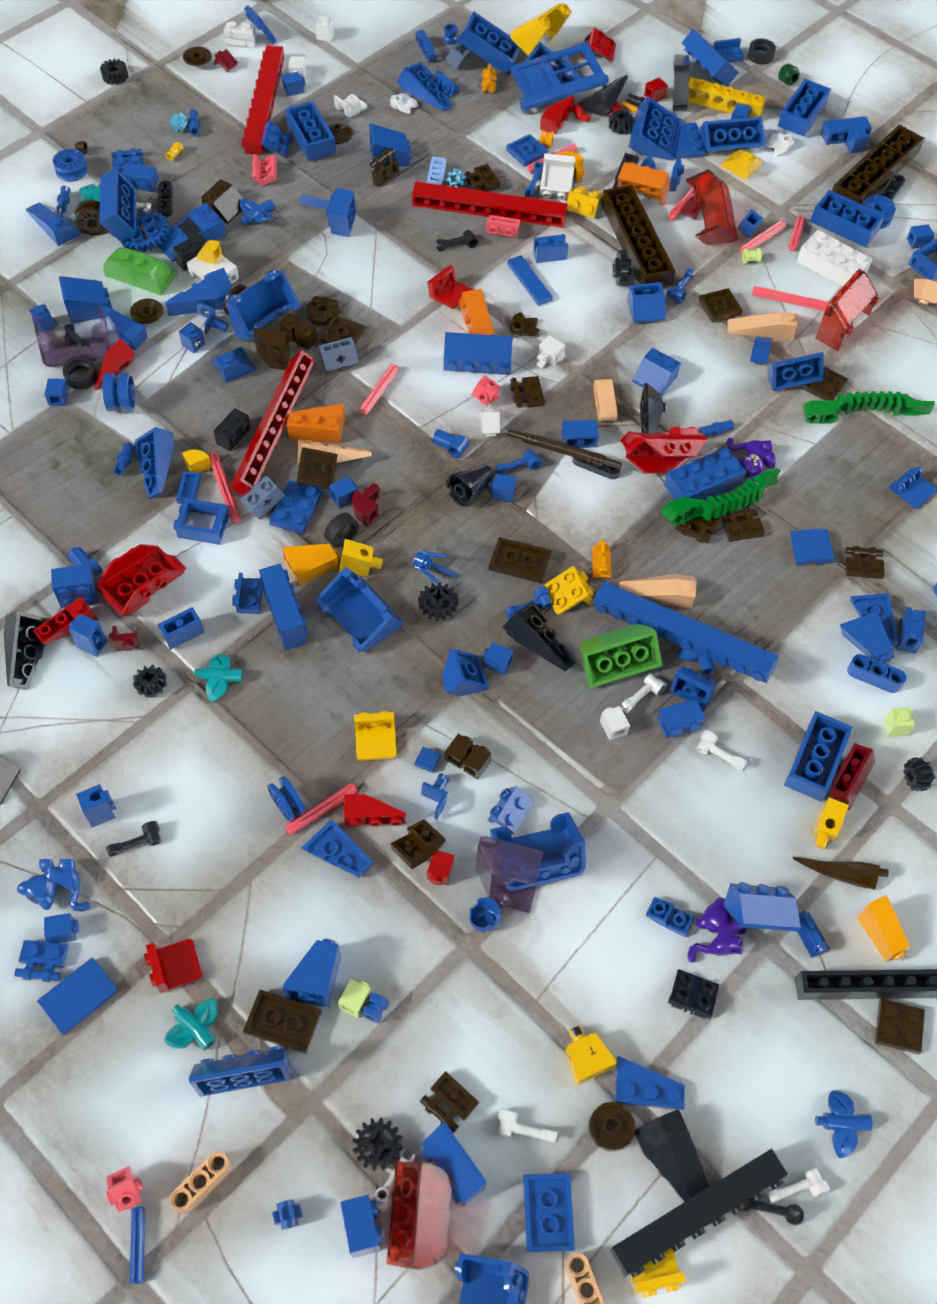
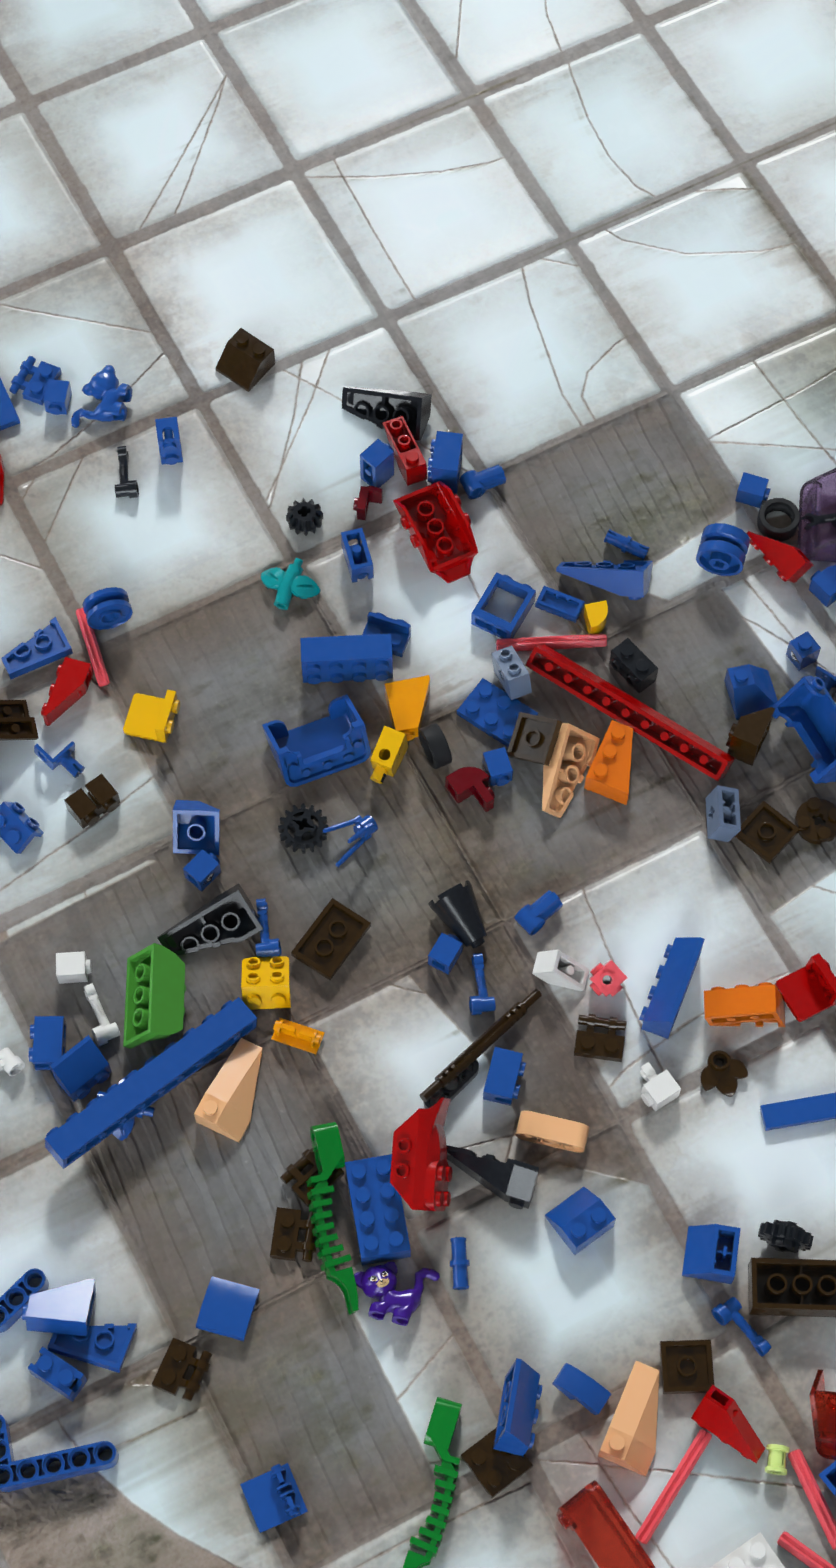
camera: 110 degrees right, 5 degrees up
dark brown piece [279,313,318,350] -> none
coral axle [360,363,399,415] -> none
blue tile [414,747,441,773] -> none
none -> red slope [691,1385,765,1463]

